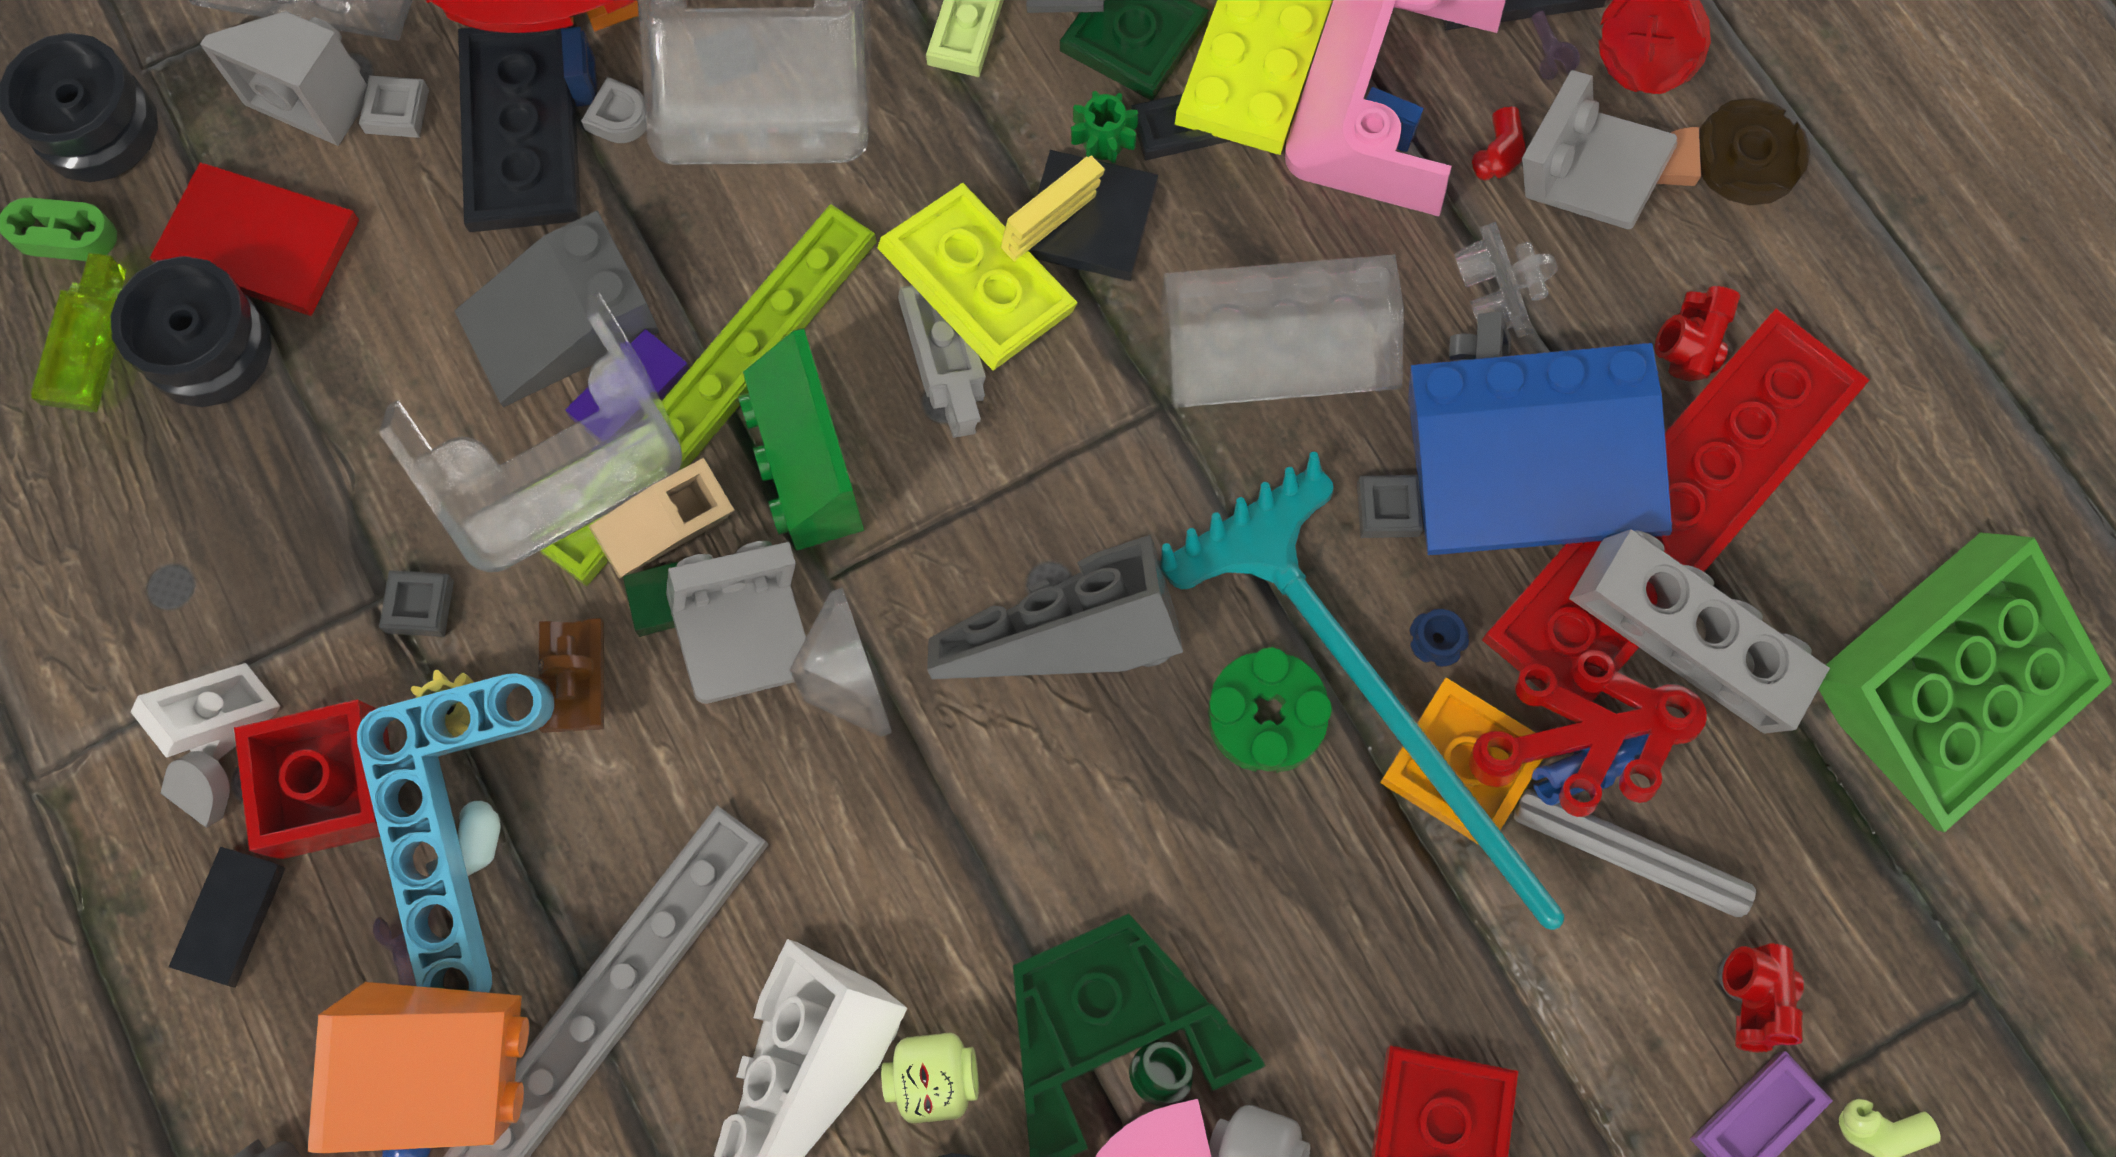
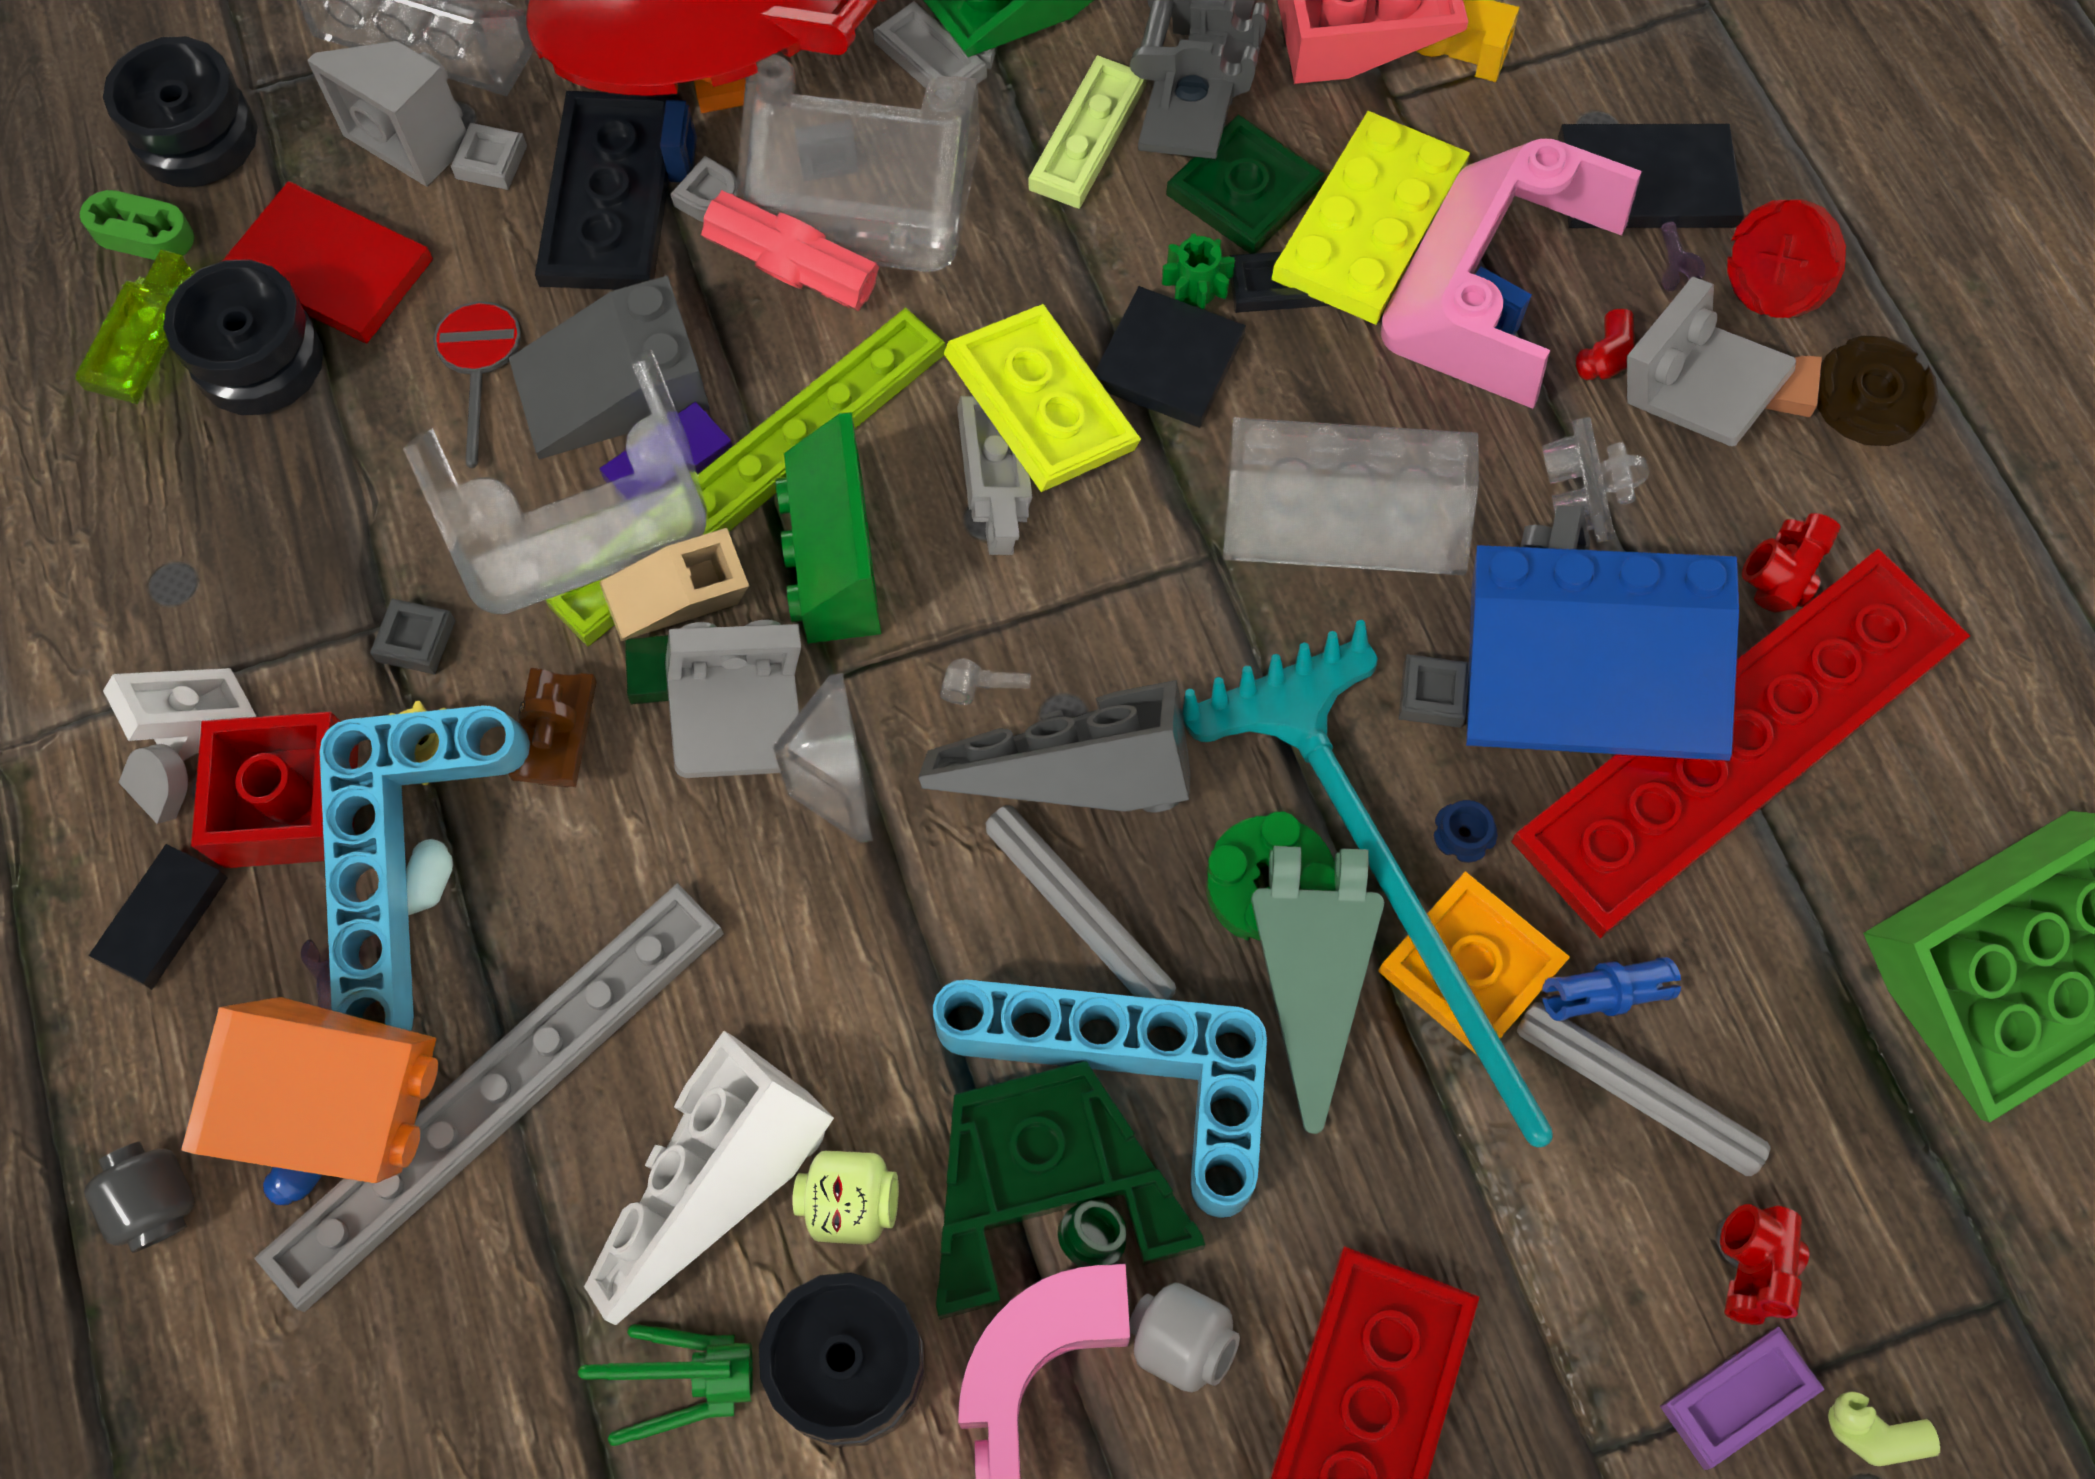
camera: 10 degrees right, 5 degrees down
light yellow tile [1001,155,1105,262] -> none
red plant [1469,650,1707,817] -> none
light grey brick [1569,529,1830,734] -> none
none -> piece [433,301,522,468]
none -> coral piece [701,190,879,312]
none -> medium azure beam [933,980,1267,1218]
none -> clear hand [940,659,1031,705]
none -> light grey axle [985,805,1176,1000]
none -> sand green flag [1251,846,1384,1134]

